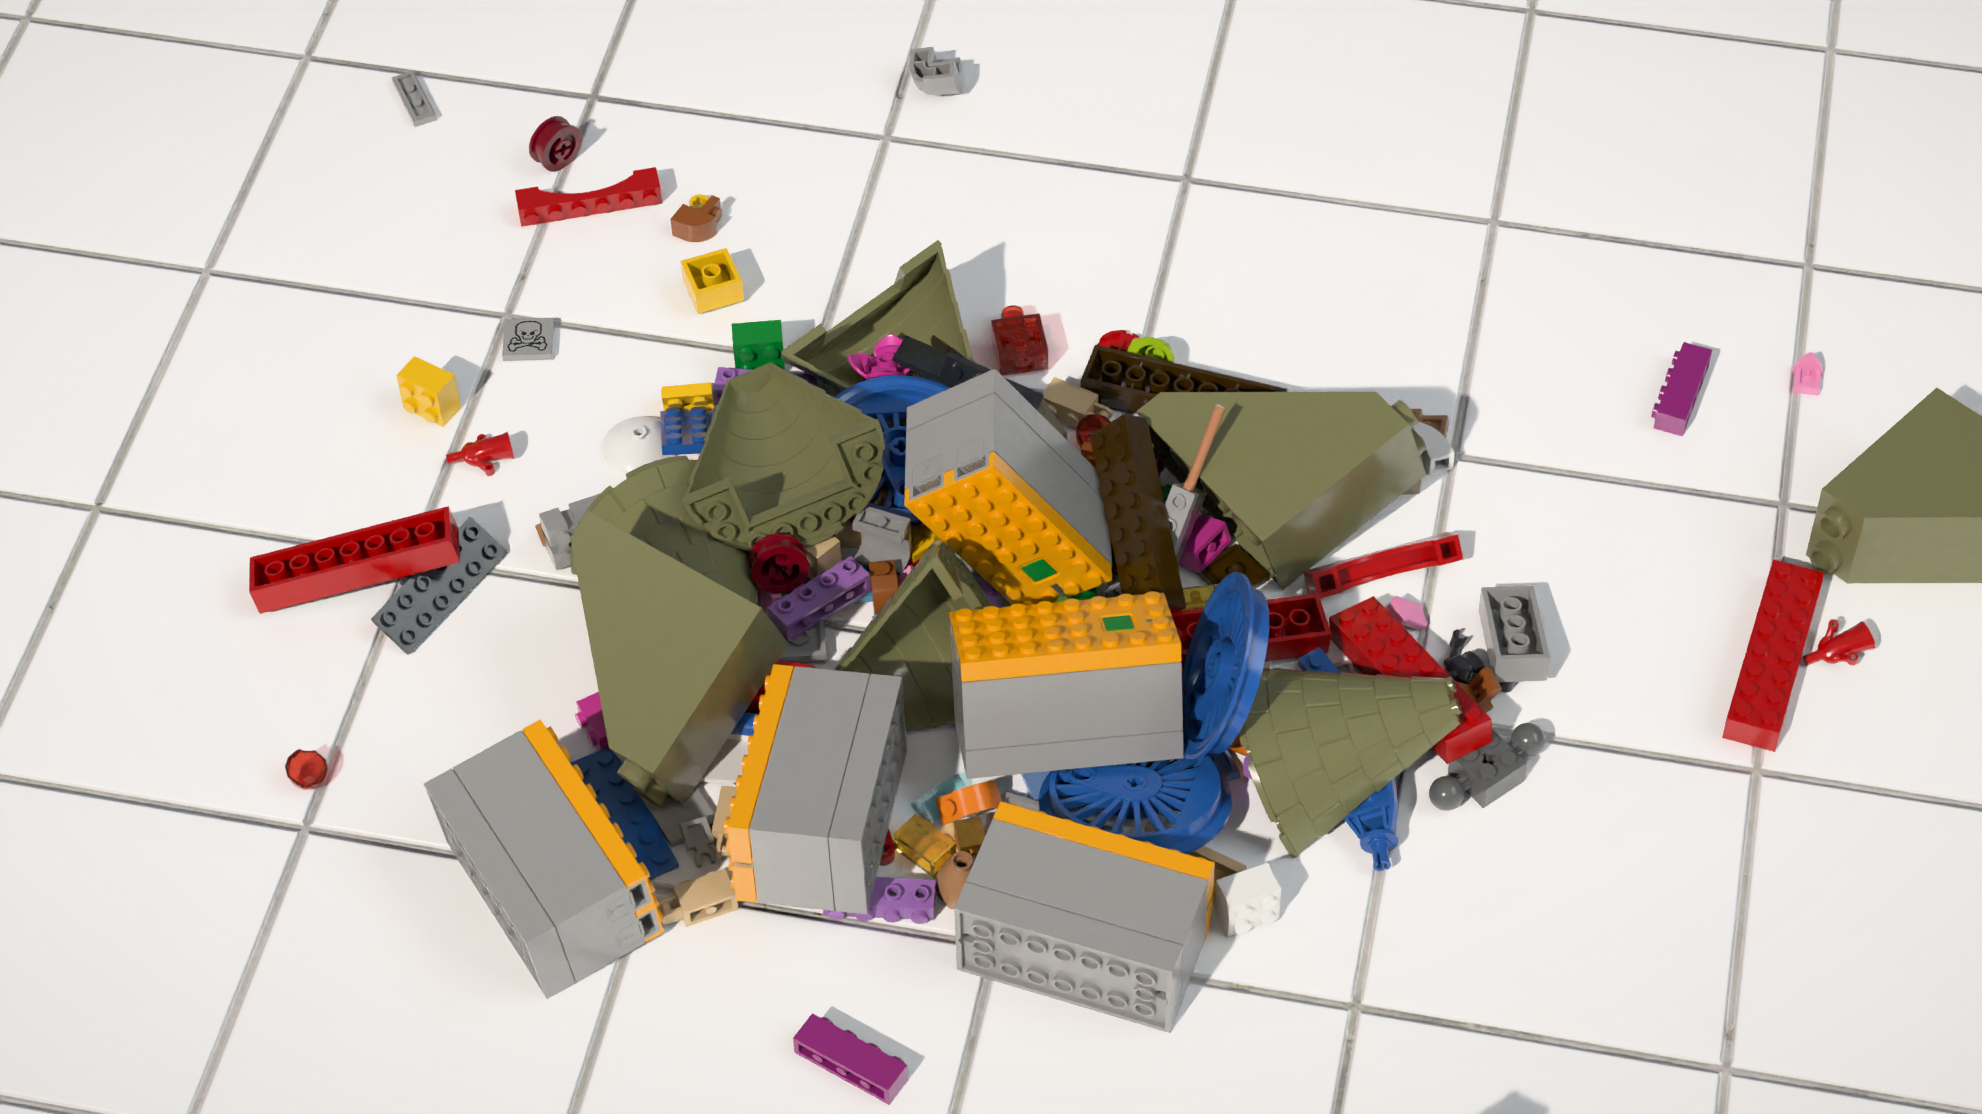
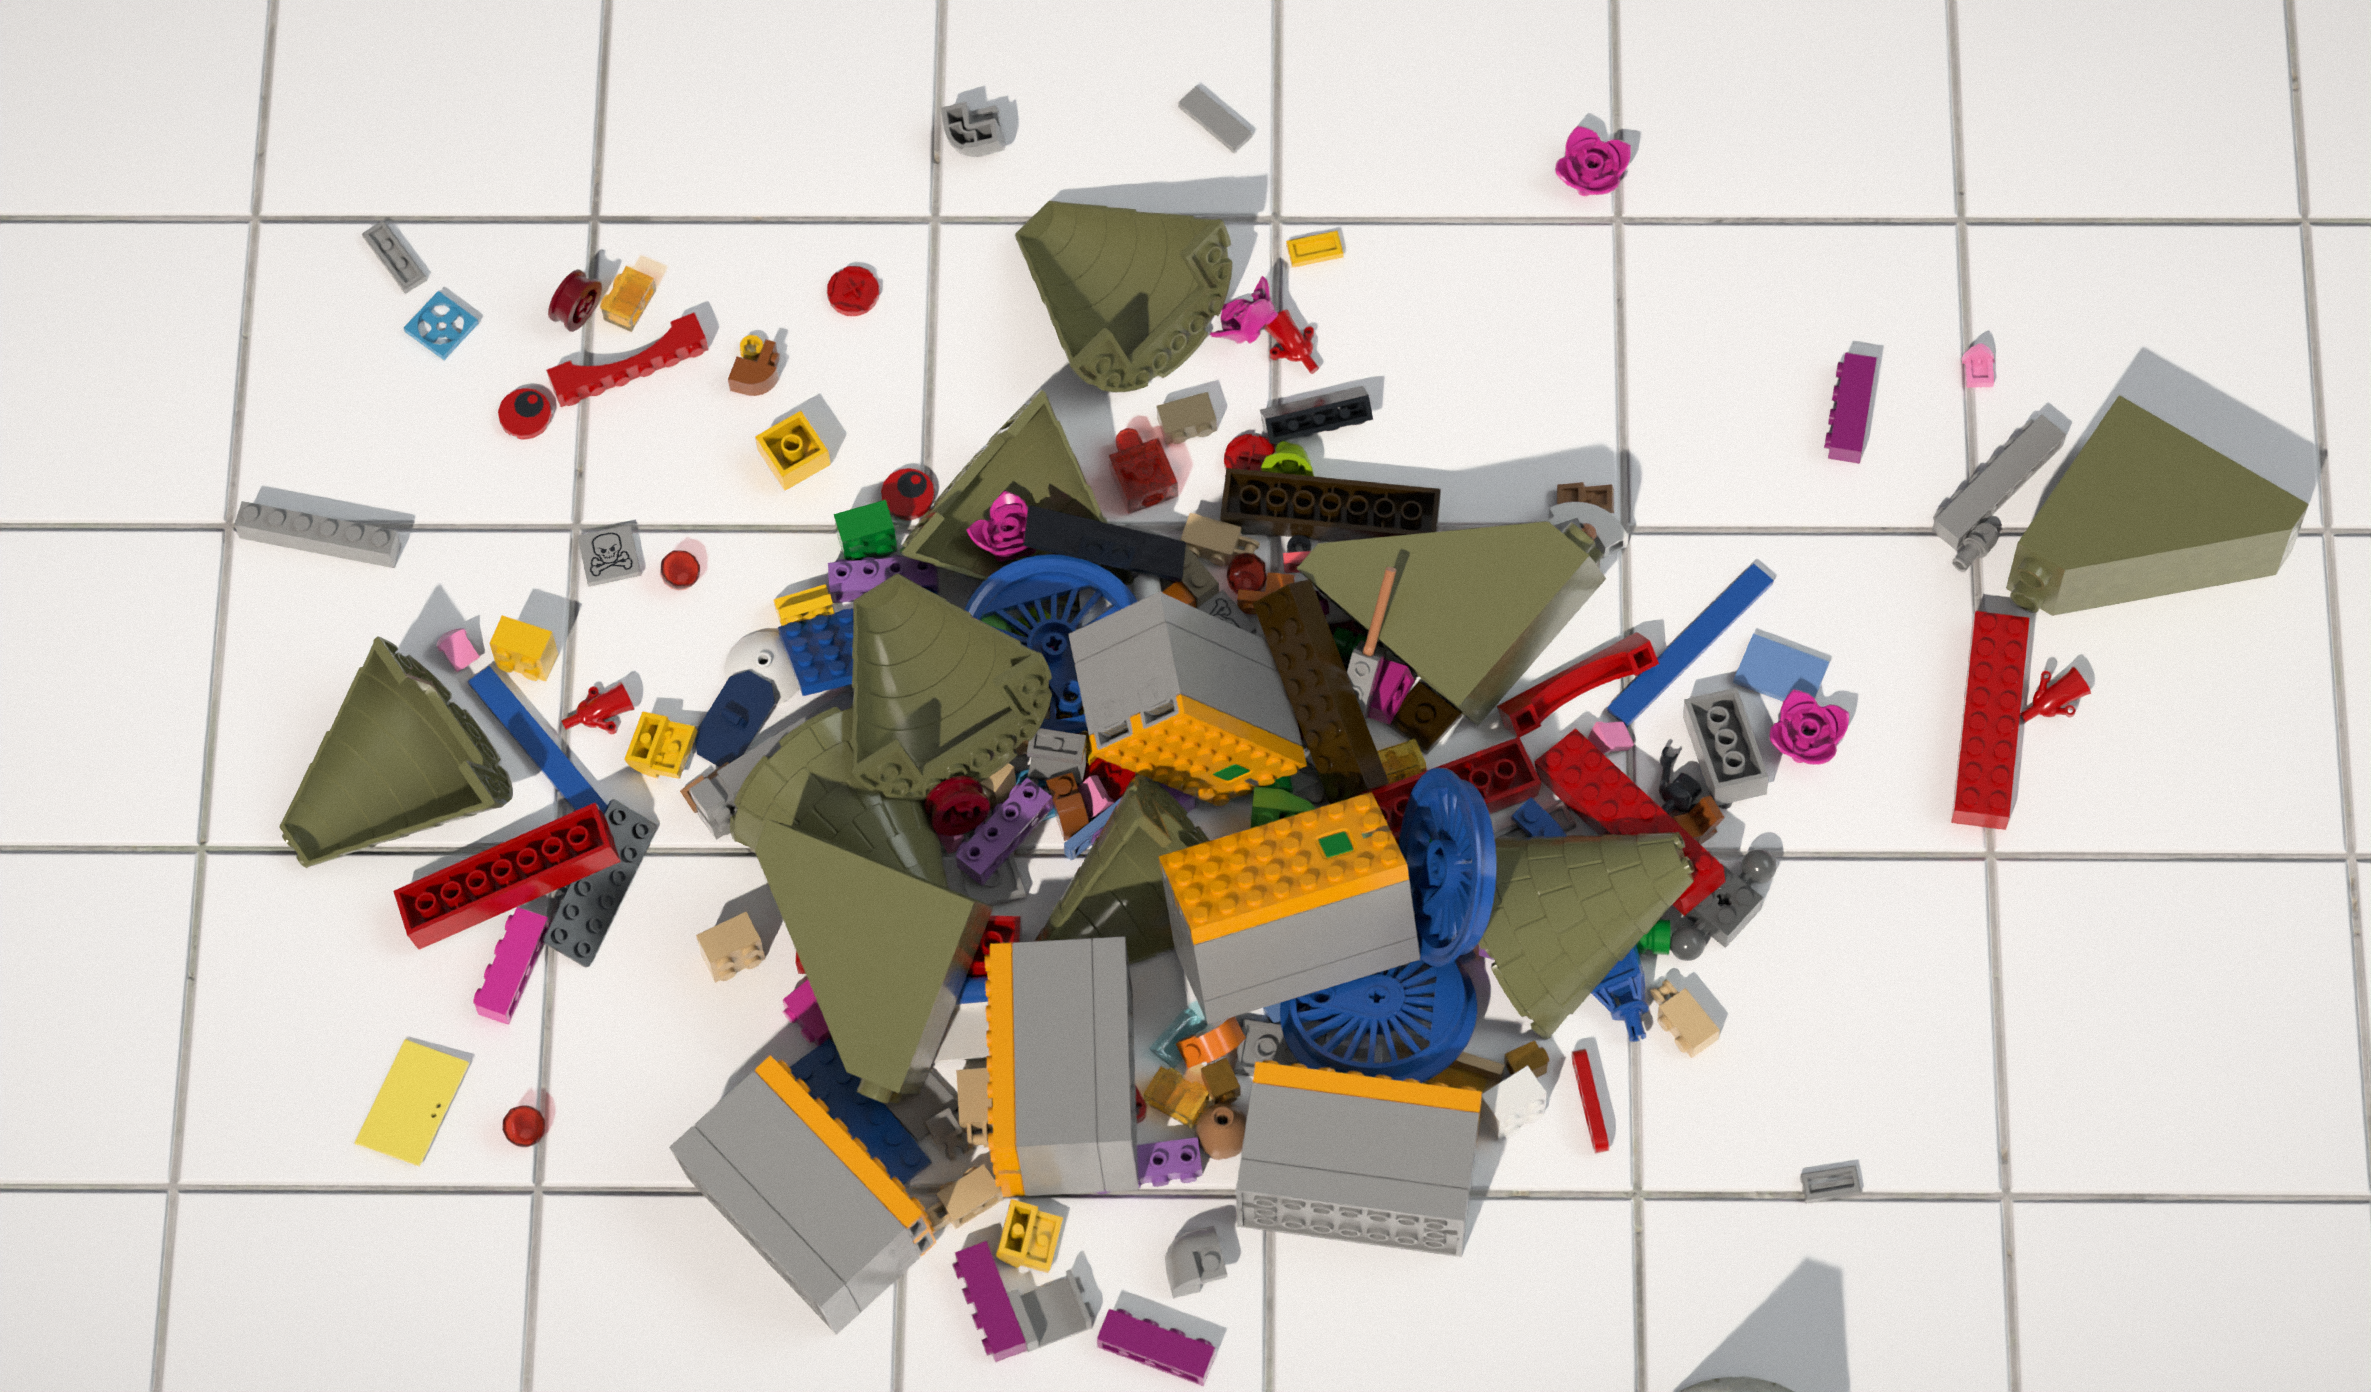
camera: 10 degrees left, 15 degrees up
none -> light grey brick [234,501,401,568]
none -> olive cone [279,636,513,868]
none -> light yellow container [354,1039,469,1167]
none -> dark azure piece [403,291,479,361]
none -> bright pink tile [437,628,480,672]
none -> blue tile [467,666,608,814]
none -> dark pink brick [473,907,550,1025]
none -> red tile [498,388,552,440]
none -> clear yellow brick [600,266,657,332]
none -> yellow brick [624,711,698,779]
none -> clear red hair [660,550,700,591]
none -> dark blue shield [695,670,775,767]
none -> tan brick [696,912,765,983]
none -> red tile [827,266,880,316]
none -> red tile [881,468,935,520]
none -> magenta brick [952,1241,1027,1363]
none -> yellow brick [996,1199,1063,1273]
none -> light grey panel [1007,1269,1095,1352]
none -> olive cone [1015,200,1233,392]
none -> dark tan brick [1156,392,1217,445]
none -> light grey brick [1165,1226,1228,1299]
none -> light grey tile [1178,86,1253,154]
none -> dark pink brick [1210,276,1278,344]
none -> black brick [1260,386,1373,444]
none -> red piece [1263,309,1319,374]
none -> yellow tile [1286,230,1343,268]
none -> pearl gold brick [1504,1040,1550,1078]
none -> dark pink brick [1555,126,1631,196]
none -> red beam [1571,1048,1609,1154]
none -> blue tile [1607,563,1774,728]
none -> green wheel [1636,919,1671,955]
none -> tan brick [1650,979,1720,1058]
none -> medium blue tile [1733,633,1830,702]
none -> dark pink brick [1769,689,1849,765]
none -> light grey tile [1800,1165,1862,1204]
none -> light grey brick [1932,414,2066,551]
none -> light grey arm [1952,523,1998,572]

